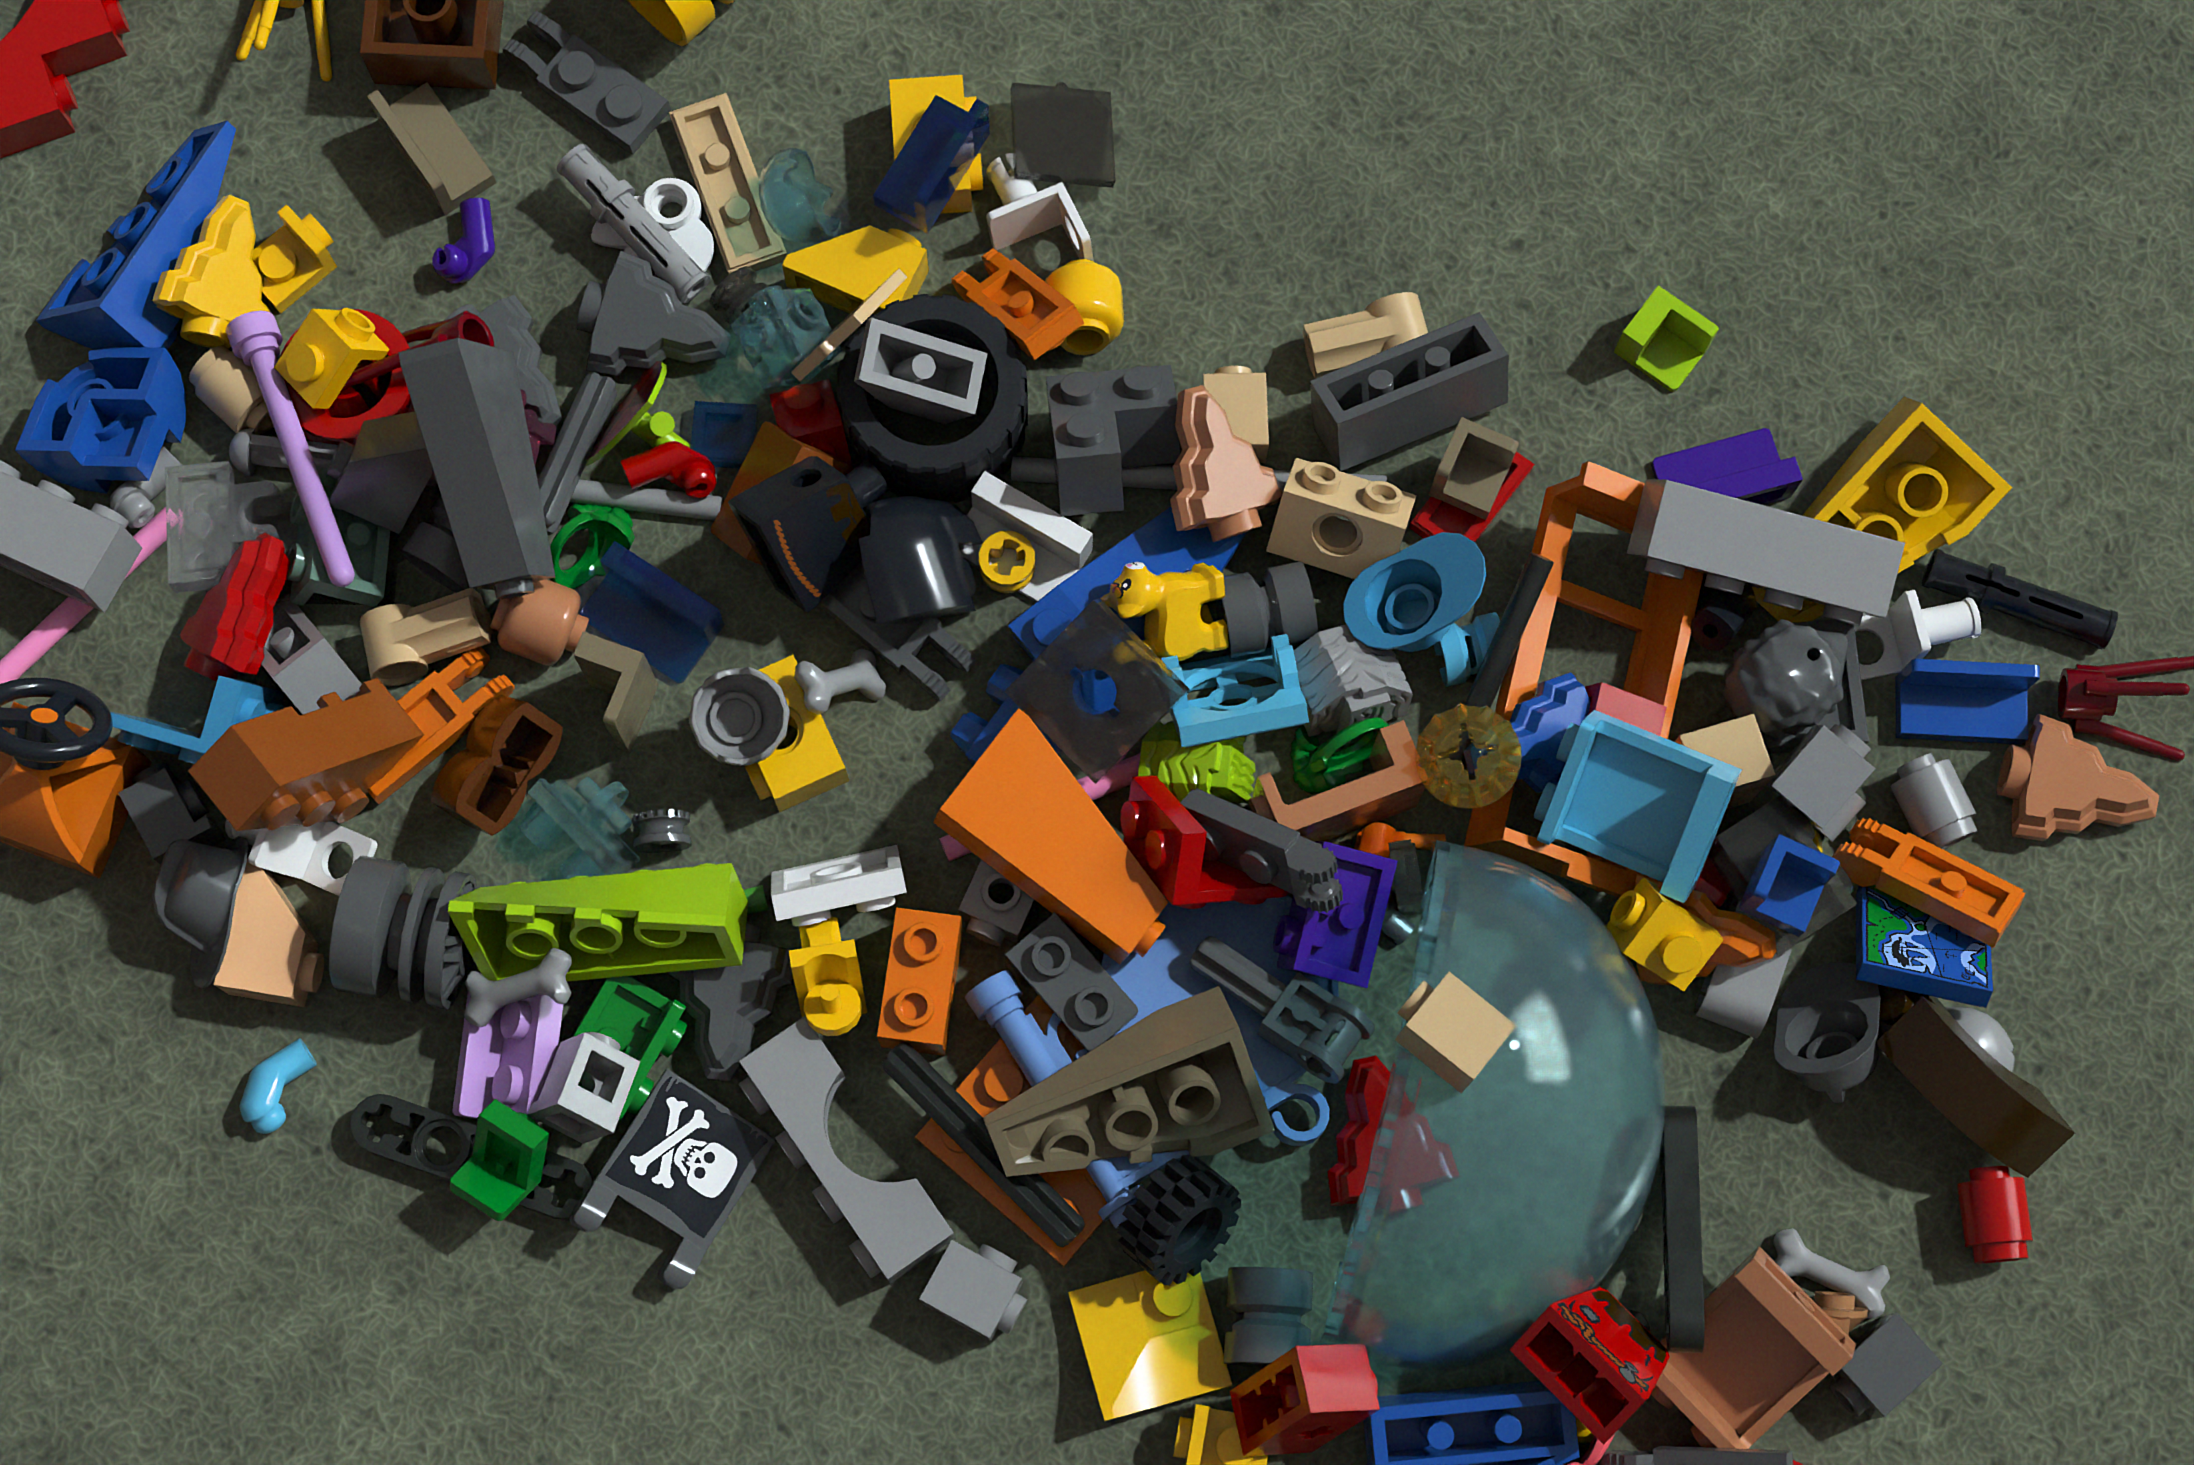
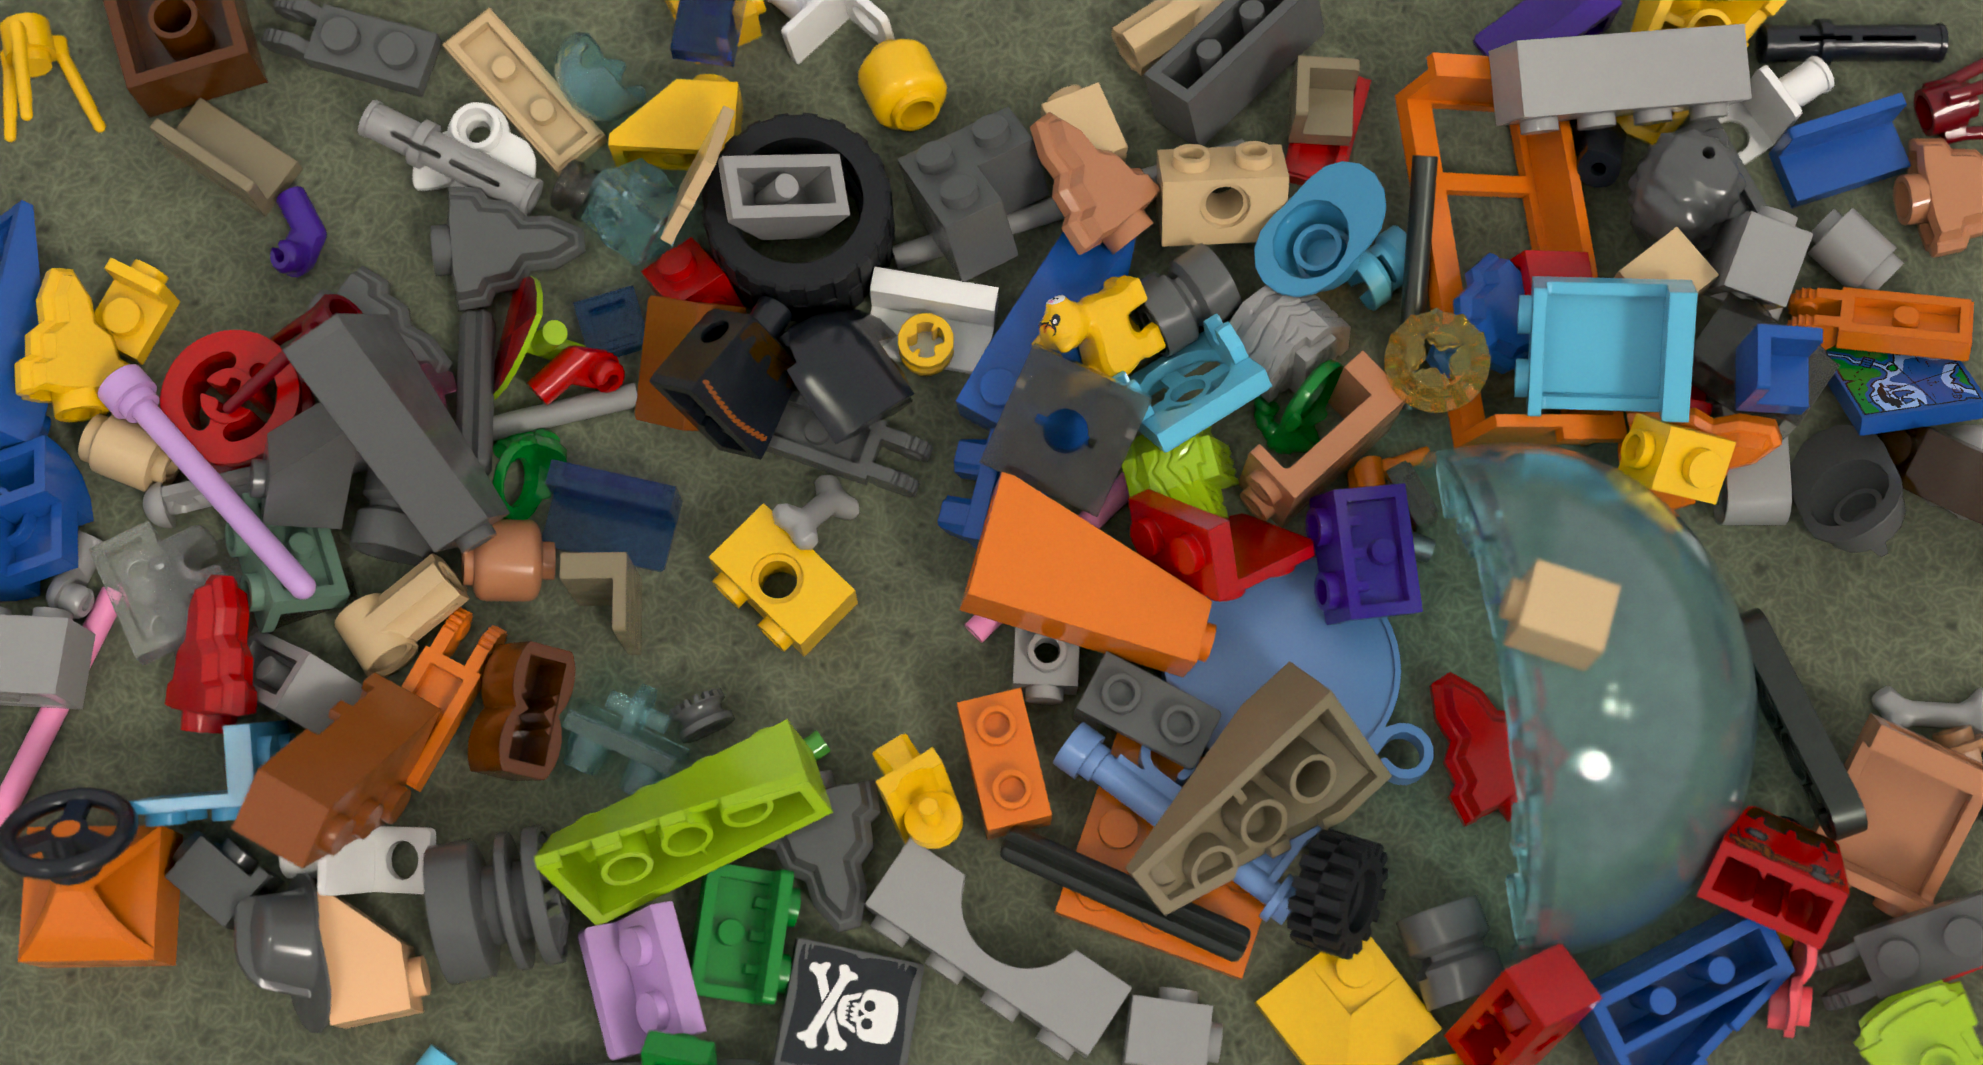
camera: 20 degrees left, 0 degrees up
yellow bracket [274,308,389,409] -> none
light grey piece [464,948,572,1027] -> none
light grey brick [527,1032,640,1144] -> none
light grey hair [689,667,790,766] -> none
white plate [771,845,907,926] -> none
orange hinge [951,248,1084,361] -> none
dark grey hinge [1180,788,1343,913] -> none
dark grey connector [1189,936,1375,1084] -> none

